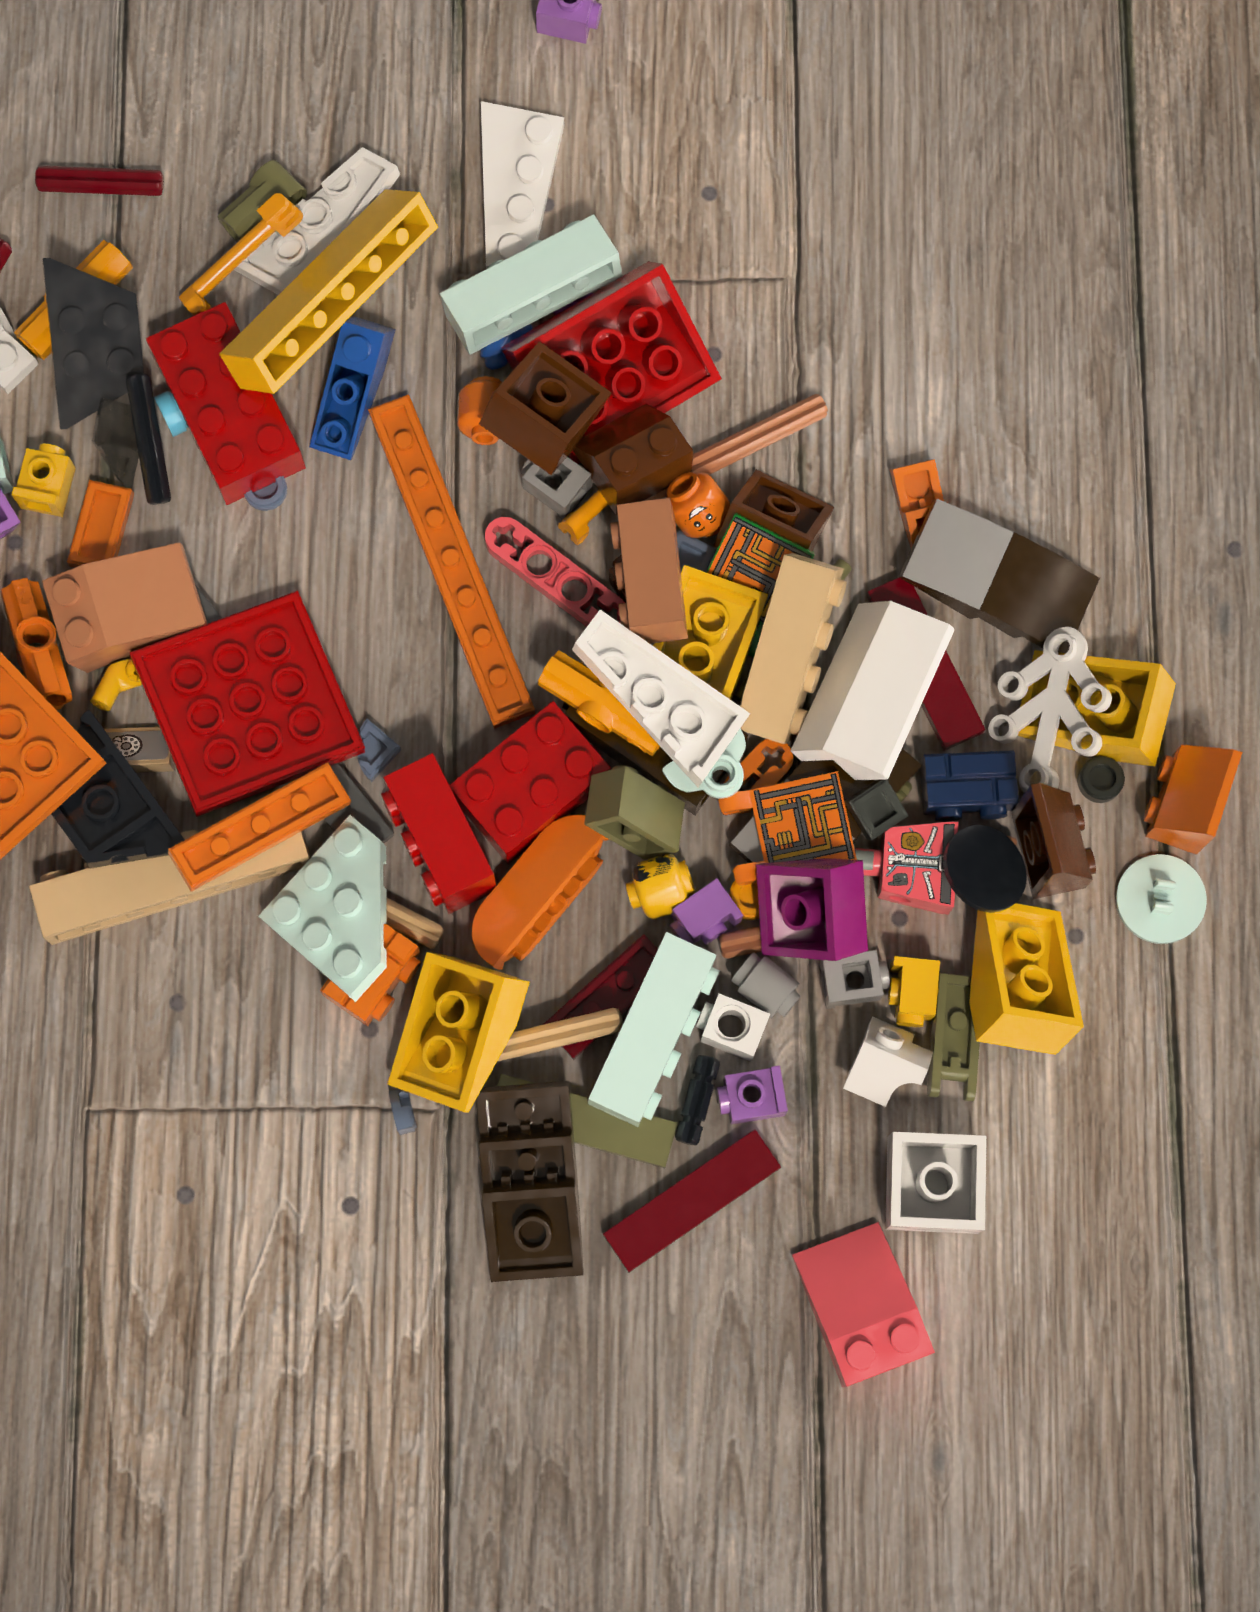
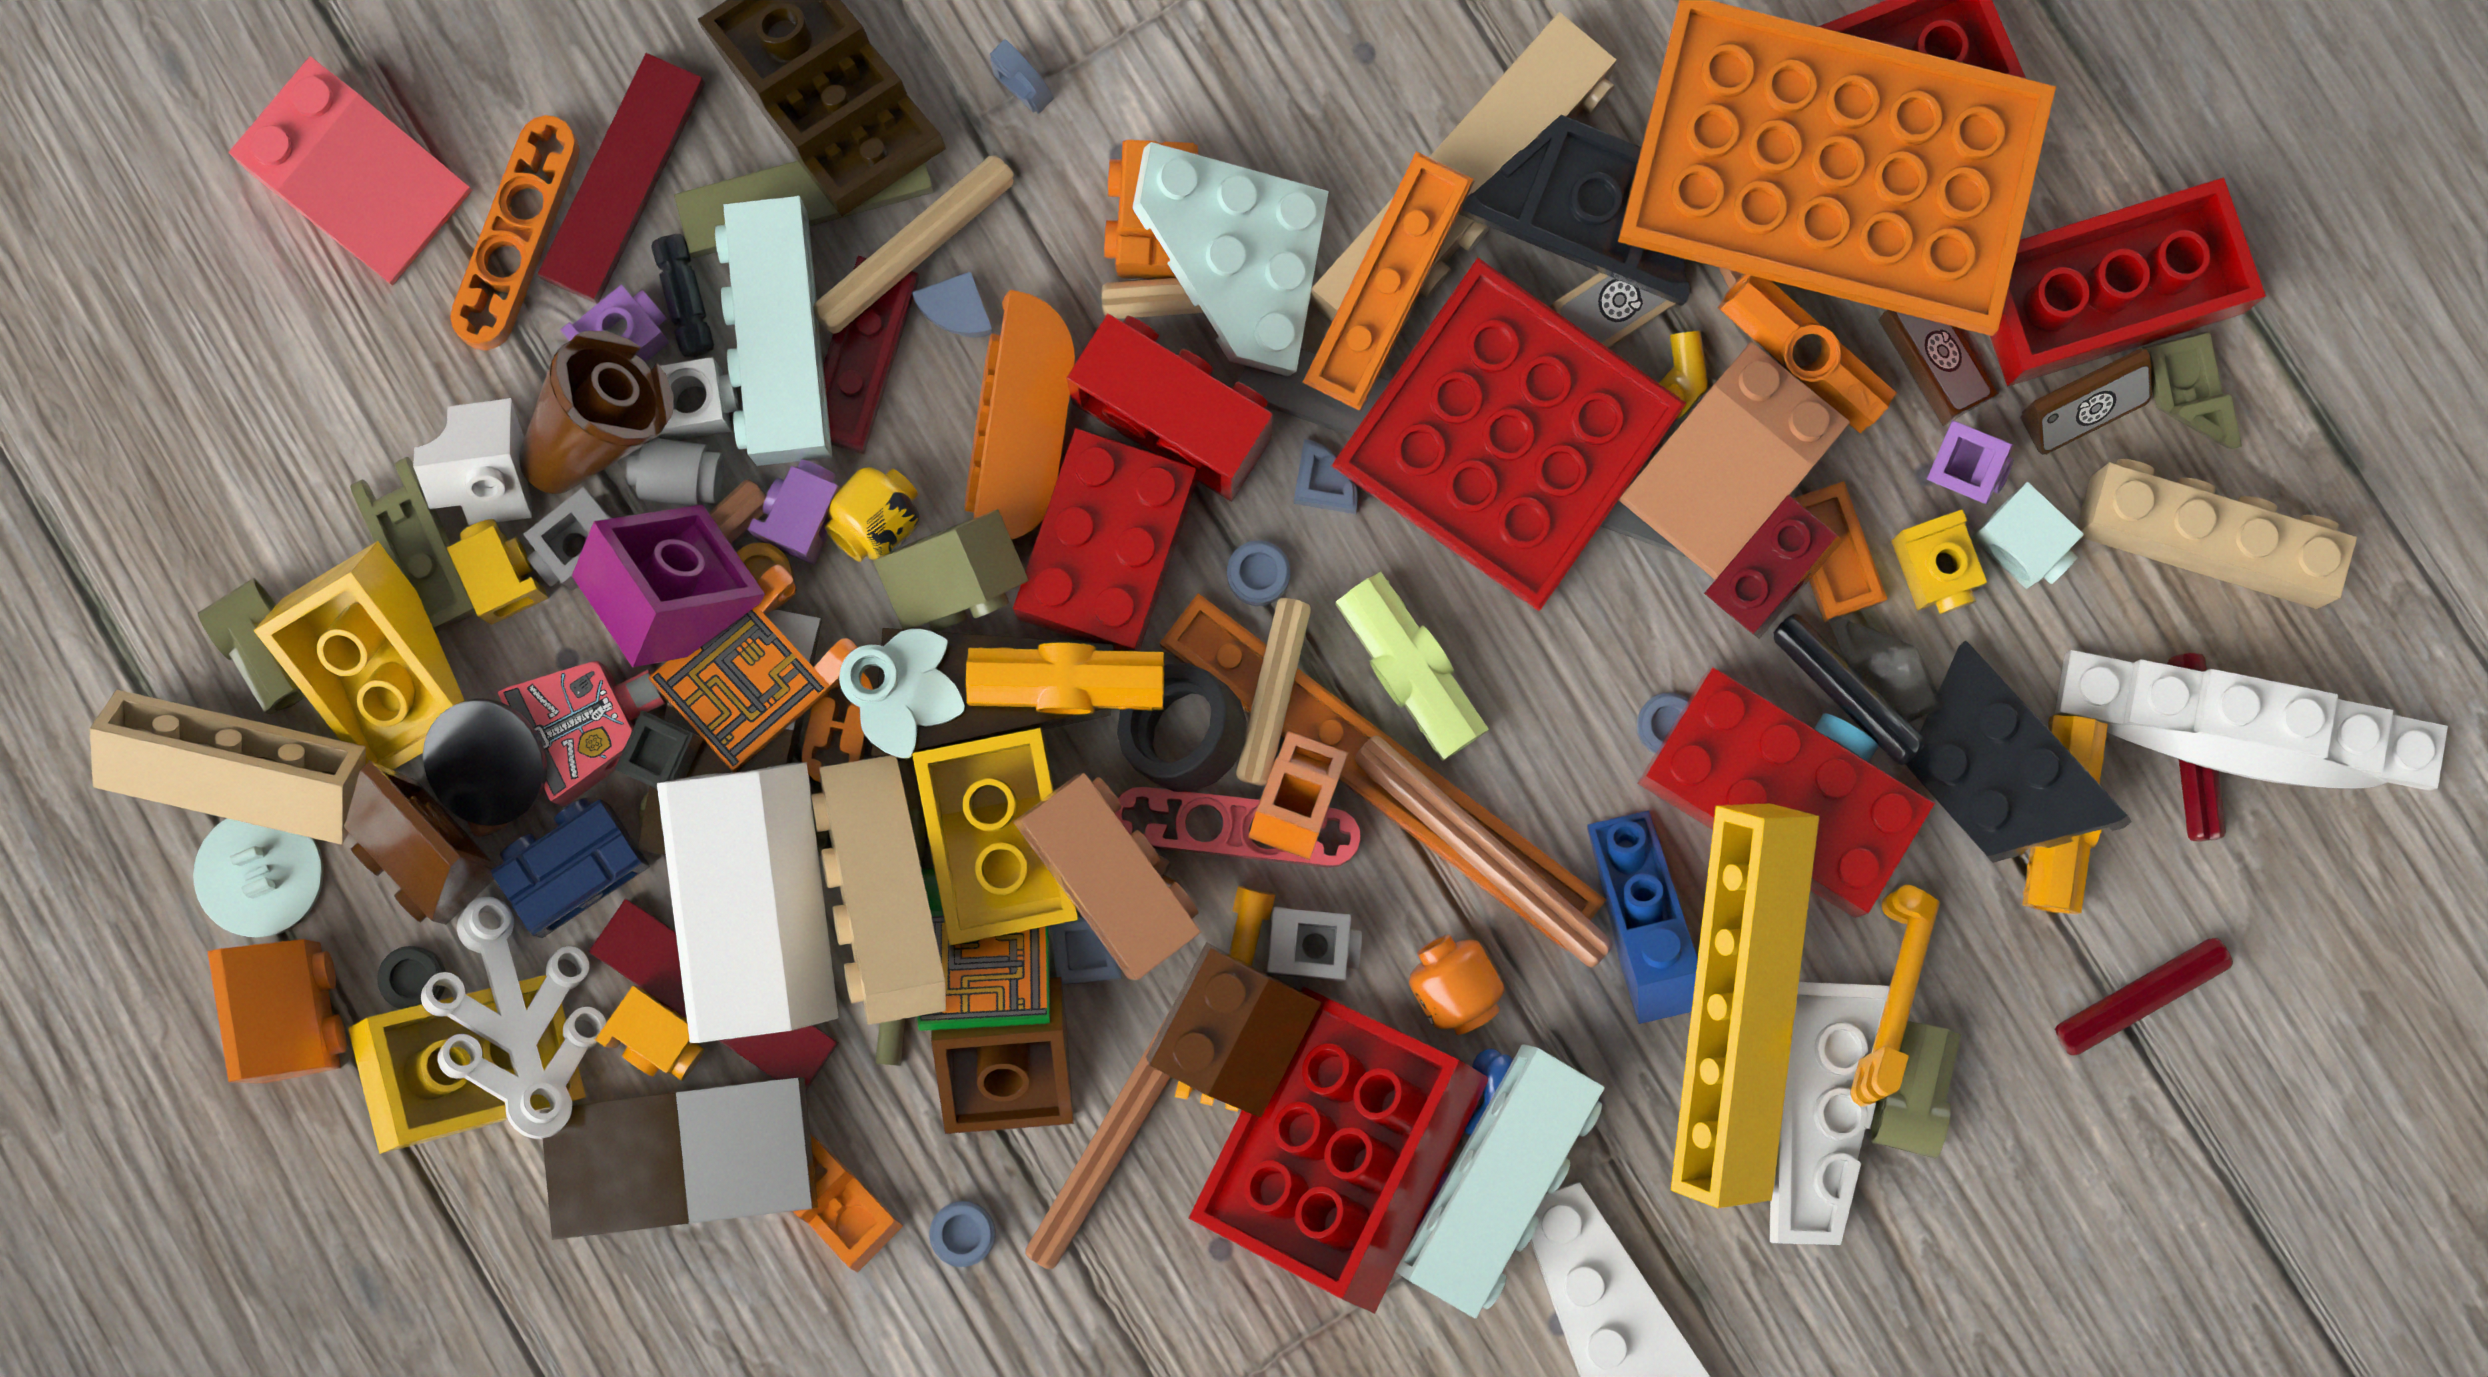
camera: 150 degrees right, 5 degrees up
yellow slope [387,952,530,1113] -> none
reddish brown slope [479,341,612,475] -> none
white wing [572,610,750,788] -> none
orange head [666,472,730,538] -> none
white brick [885,1132,986,1234] -> none
none -> tan brick [90,689,366,845]
none -> olive piece [198,578,306,715]
none -> orange beam [450,115,580,351]
none -> reddish brown cone [519,331,674,494]
none -> light orange brick [595,986,705,1081]
none -> sand blue tile [912,271,993,338]
none -> sand blue tile [929,1201,996,1267]
none -> black tyre [1117,663,1247,792]
none -> sand blue tile [1227,540,1290,606]
none -> tan axle [1236,598,1311,786]
none -> orange brick [1248,731,1348,860]
none -> yellowish green piece [1335,572,1489,762]
none -> nougat axle [1355,736,1613,967]
none -> dark red brick [1704,495,1842,639]

